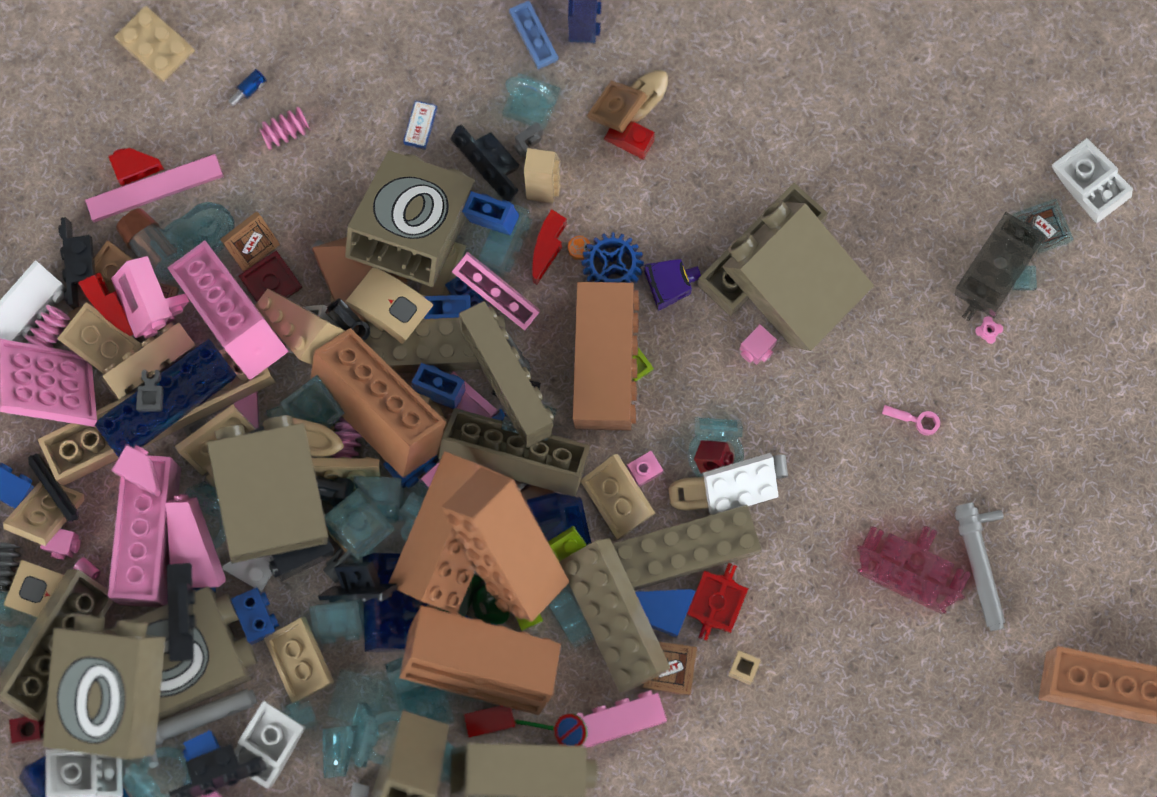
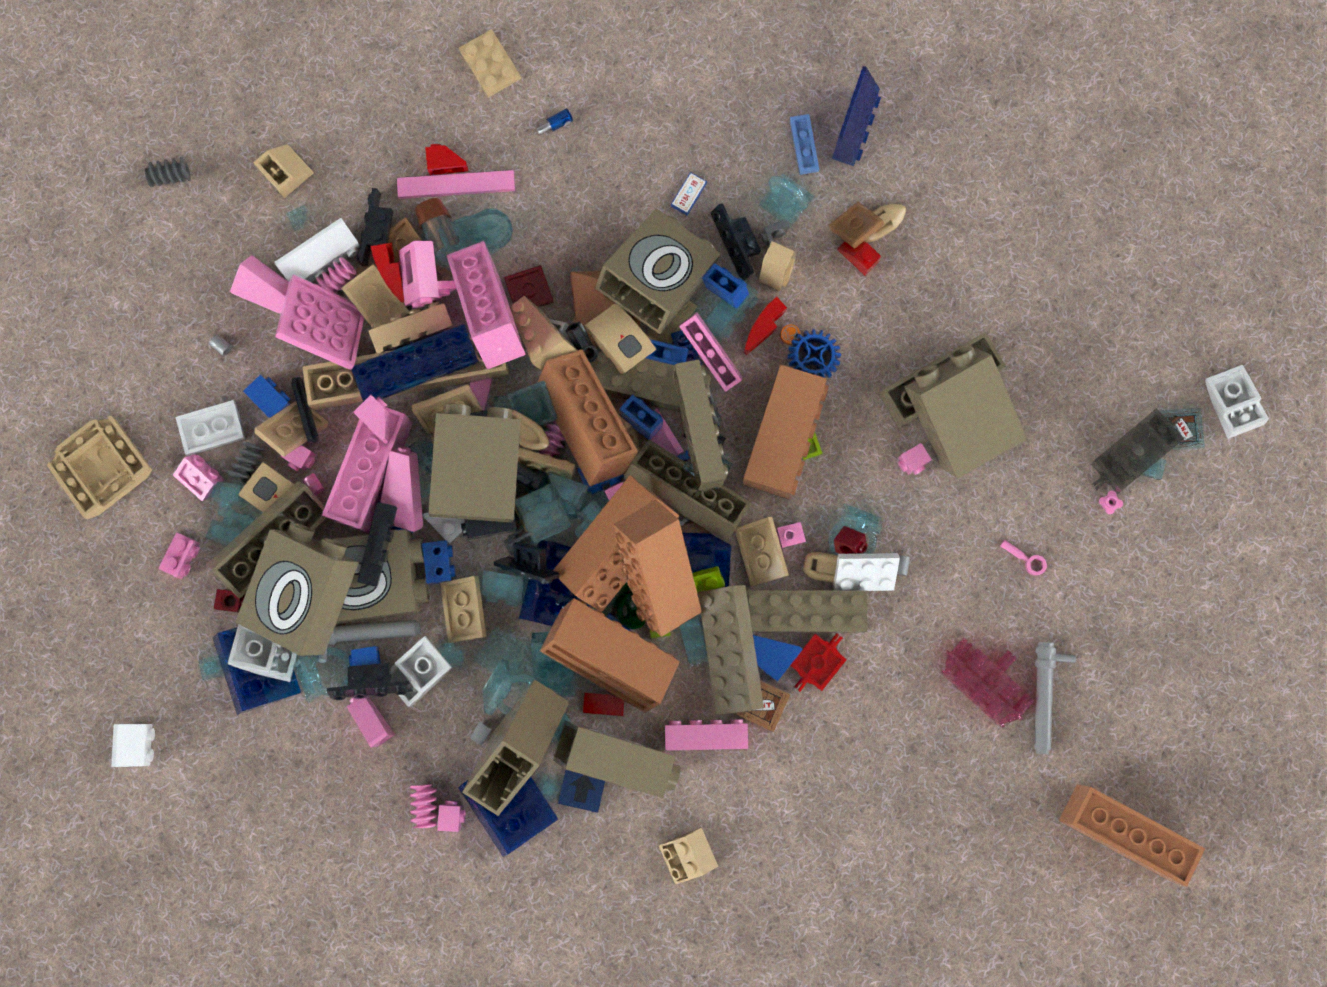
camera: 15 degrees right, 5 degrees up
dark grey plate [136,370,164,411] -> none
medium nougat tile [220,211,280,272] -> none
bright pink piece [259,107,310,150] -> none
clear light blue wing [322,725,358,778] -> none
piece [514,713,587,746] -> none
dark purple torso [644,259,701,311] -> none
tan brick [728,651,761,685] -> none

